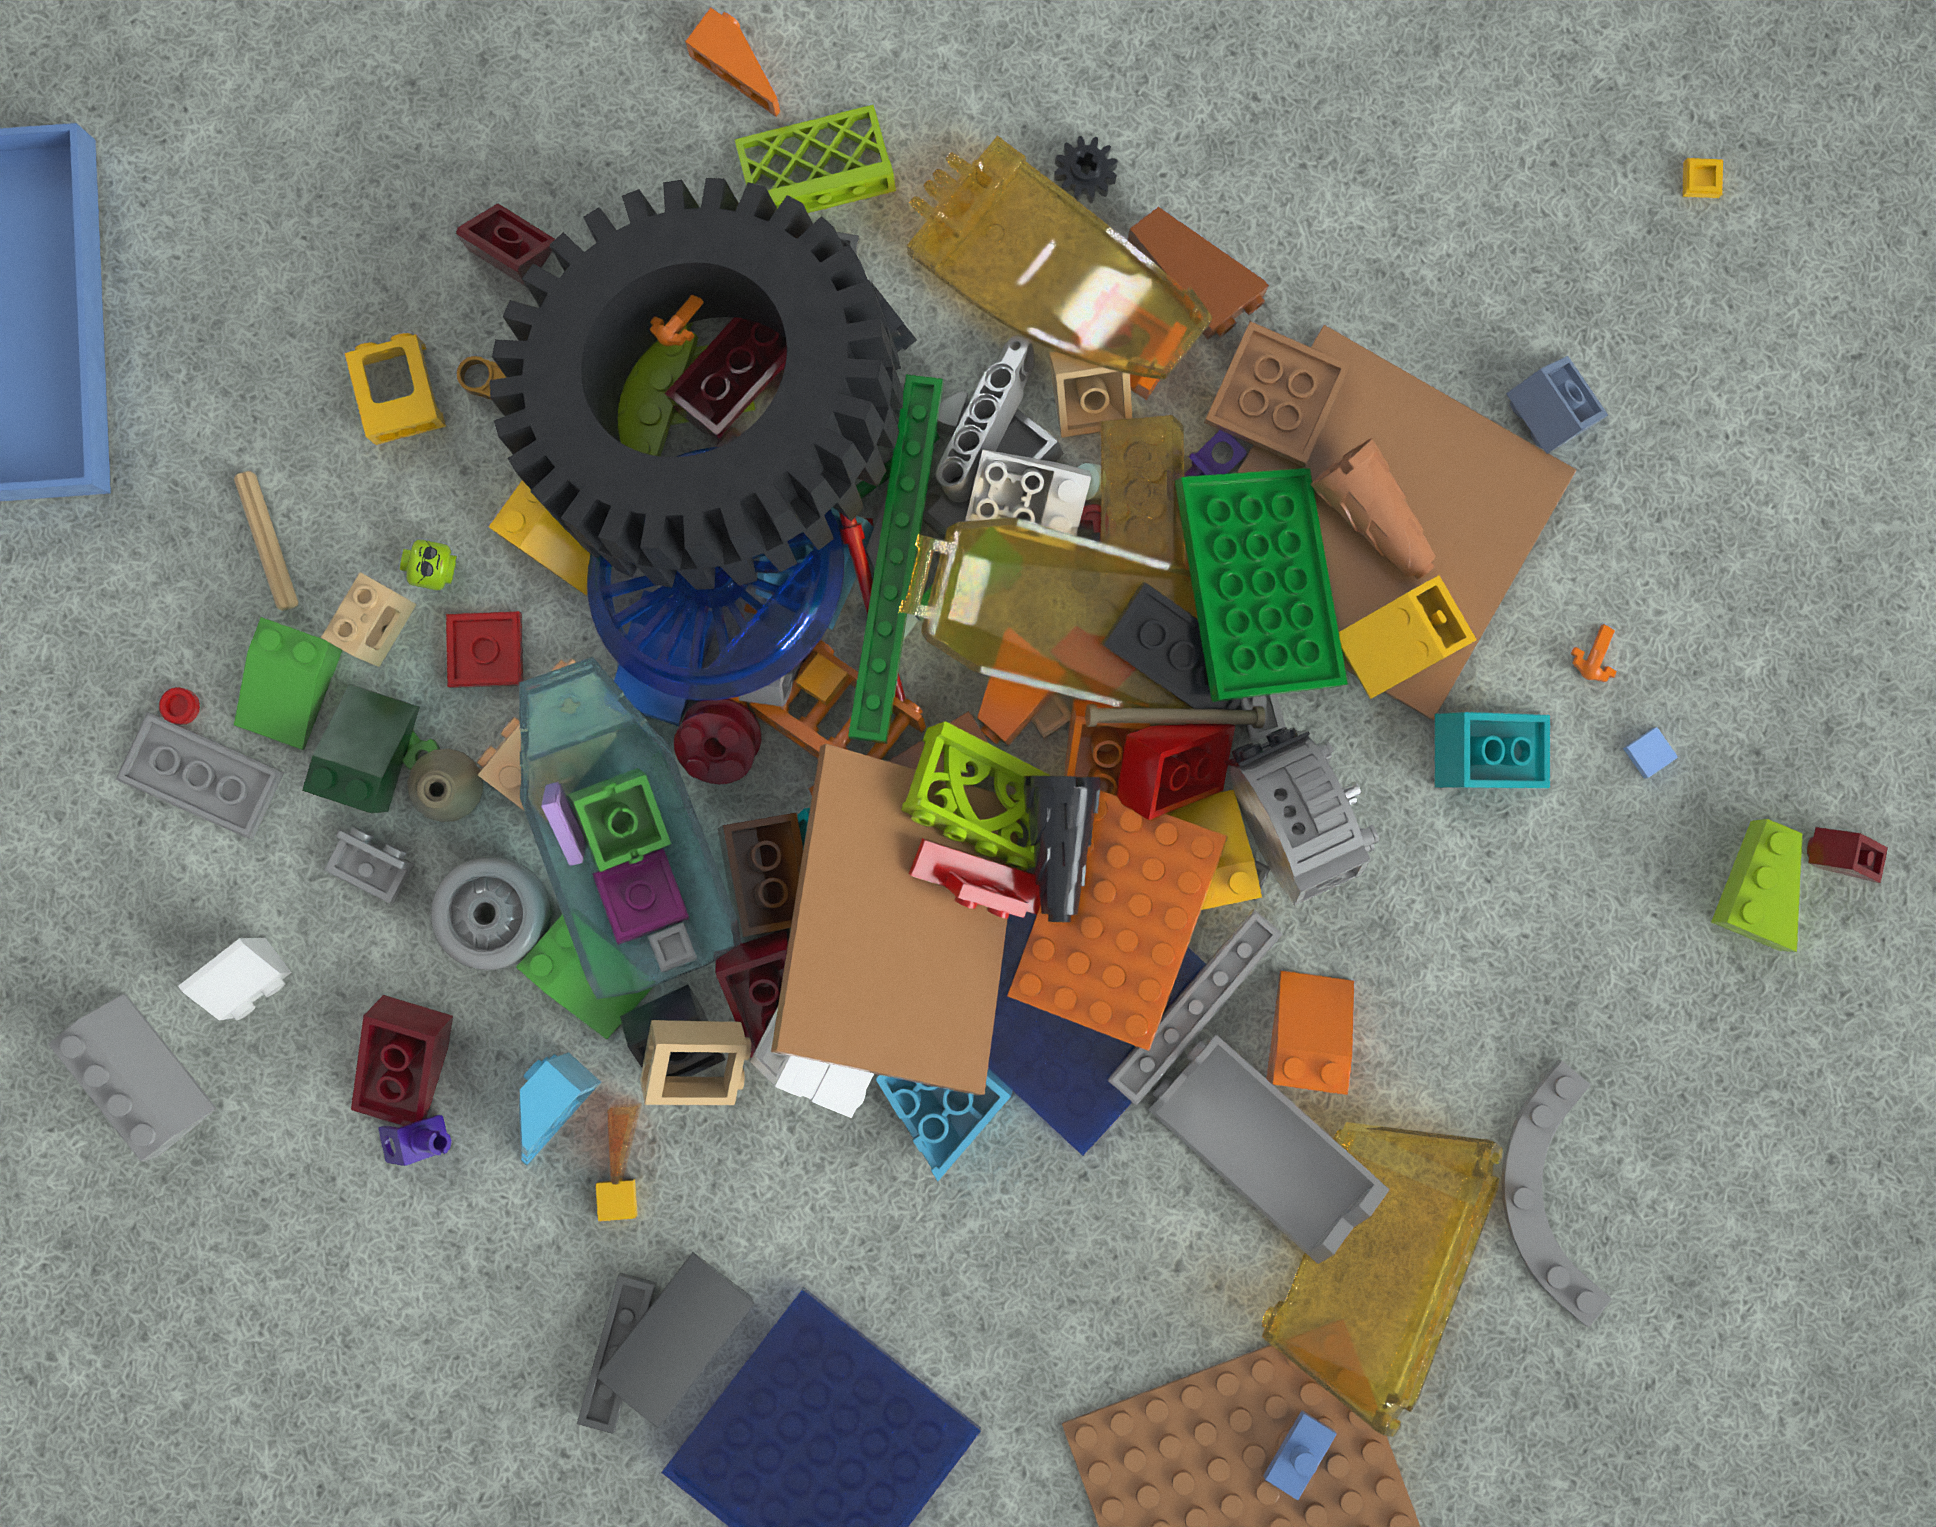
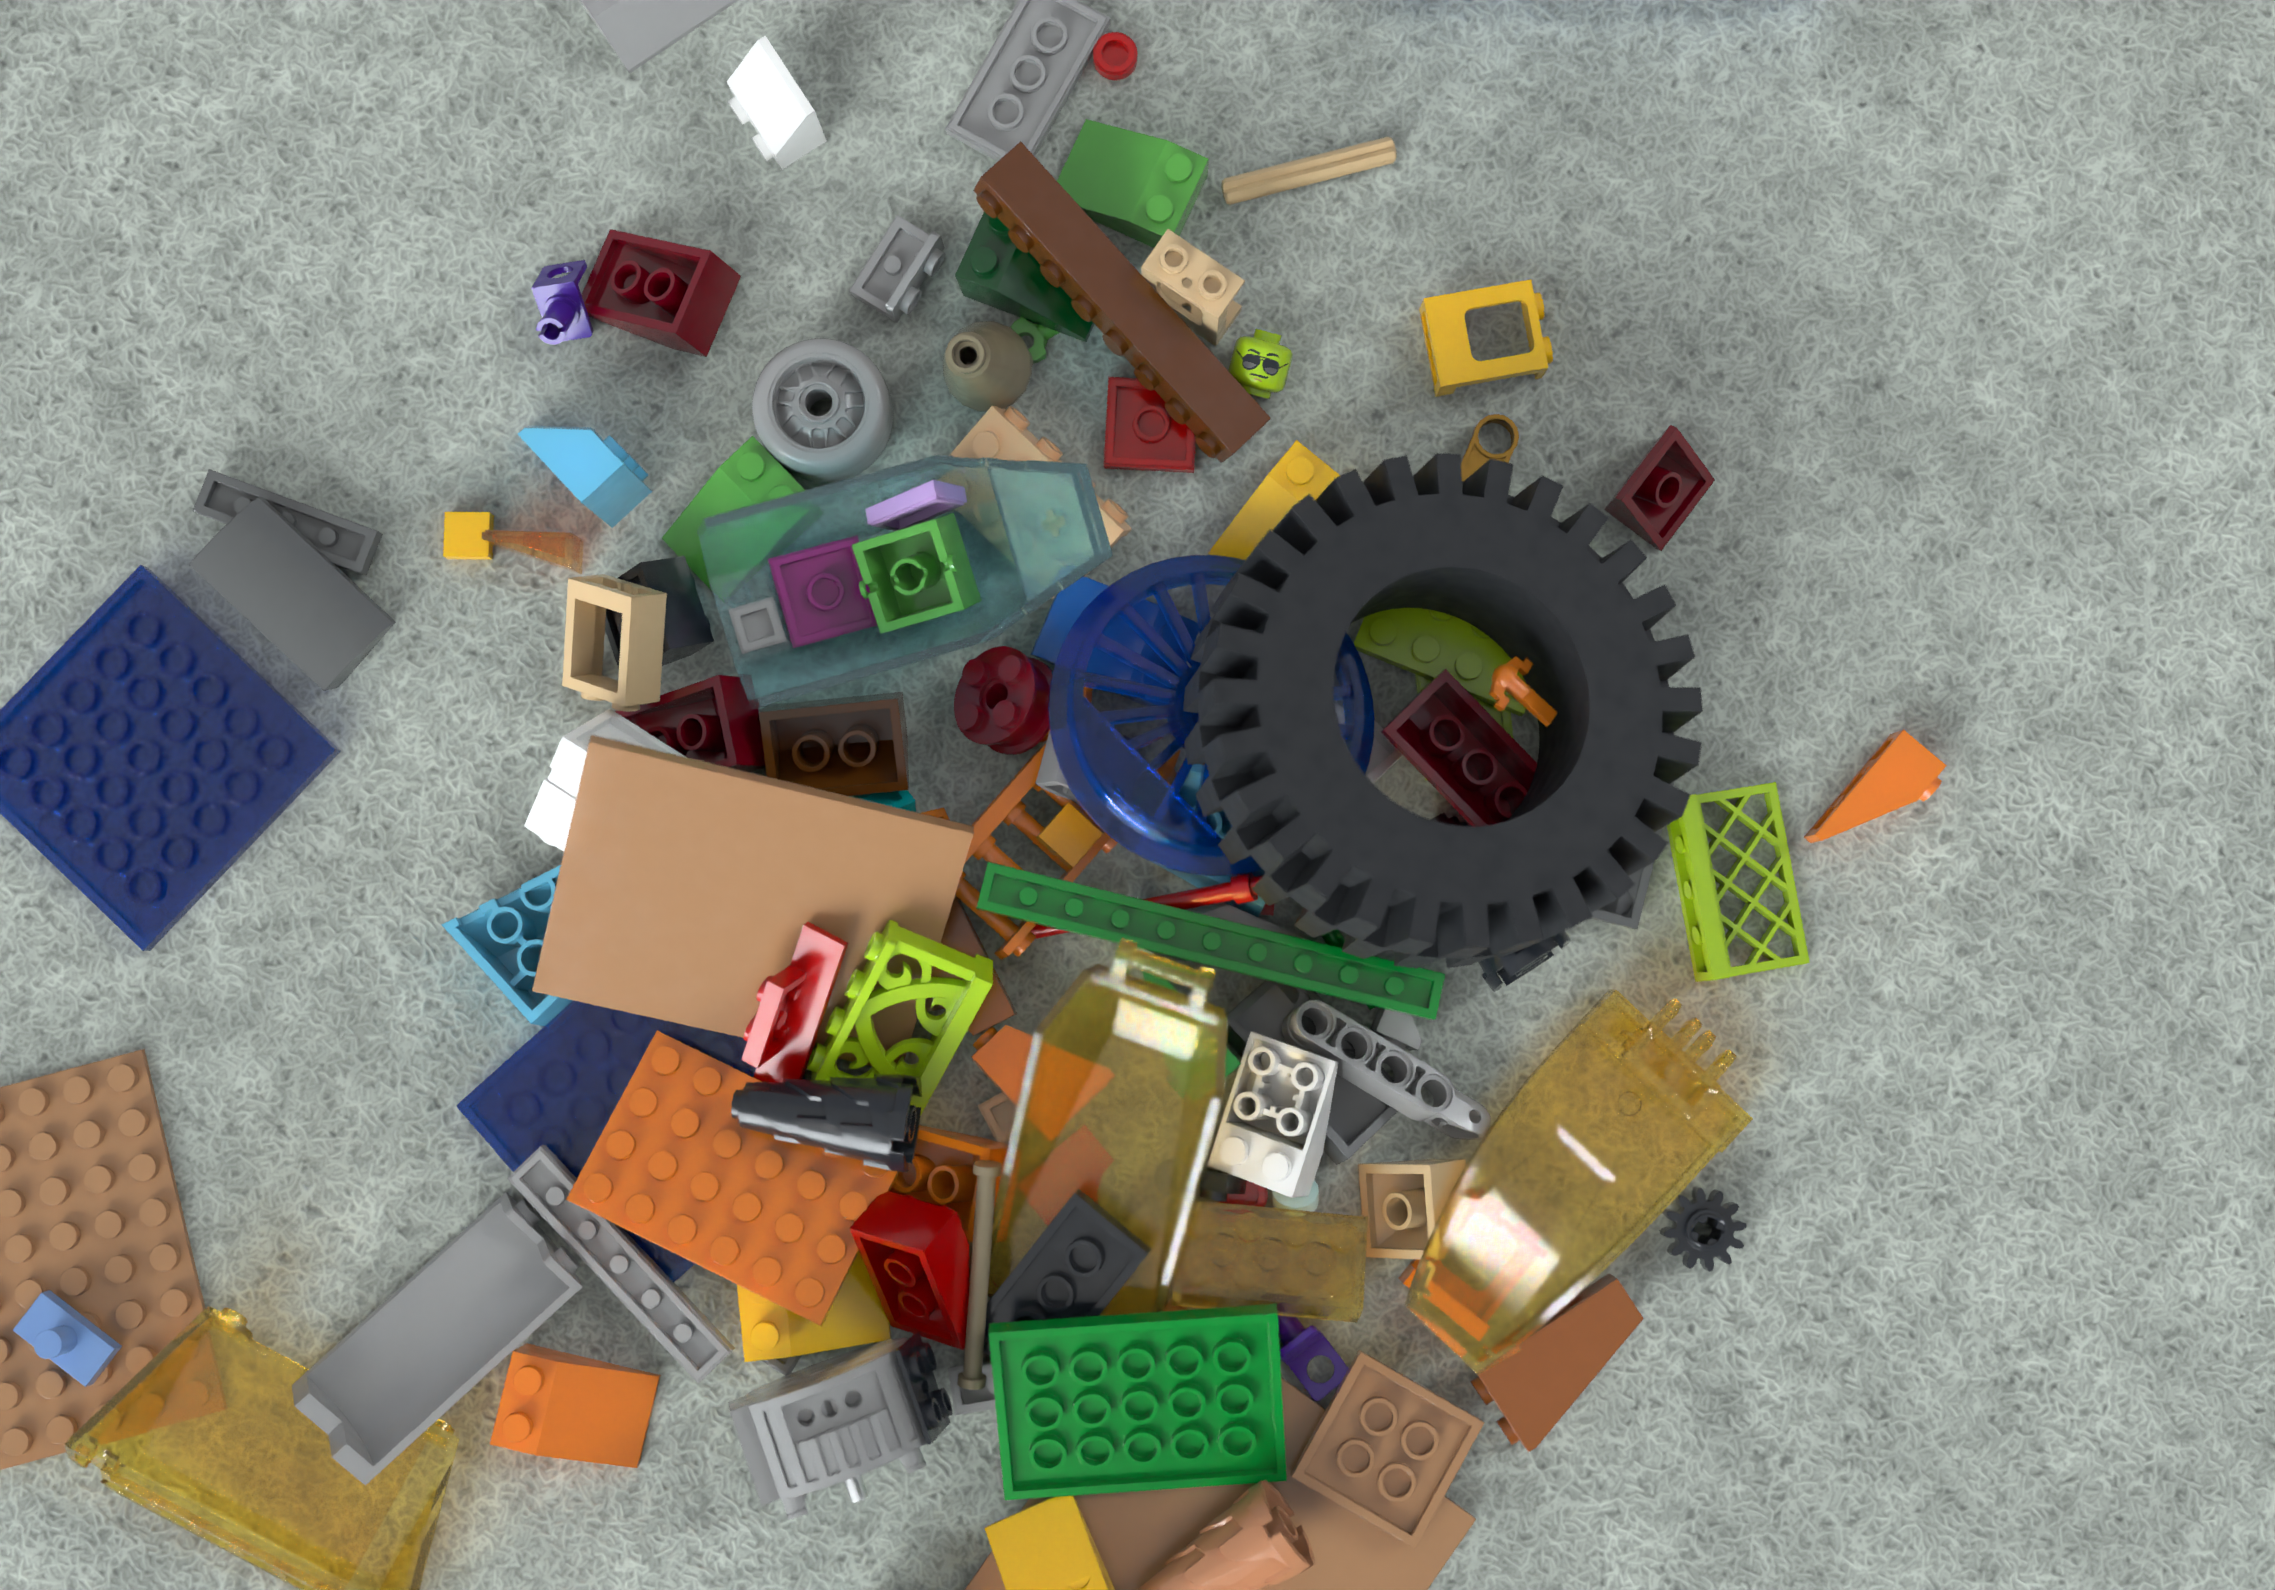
camera: 105 degrees right, 0 degrees up
none -> reddish brown brick [973,141,1271,463]

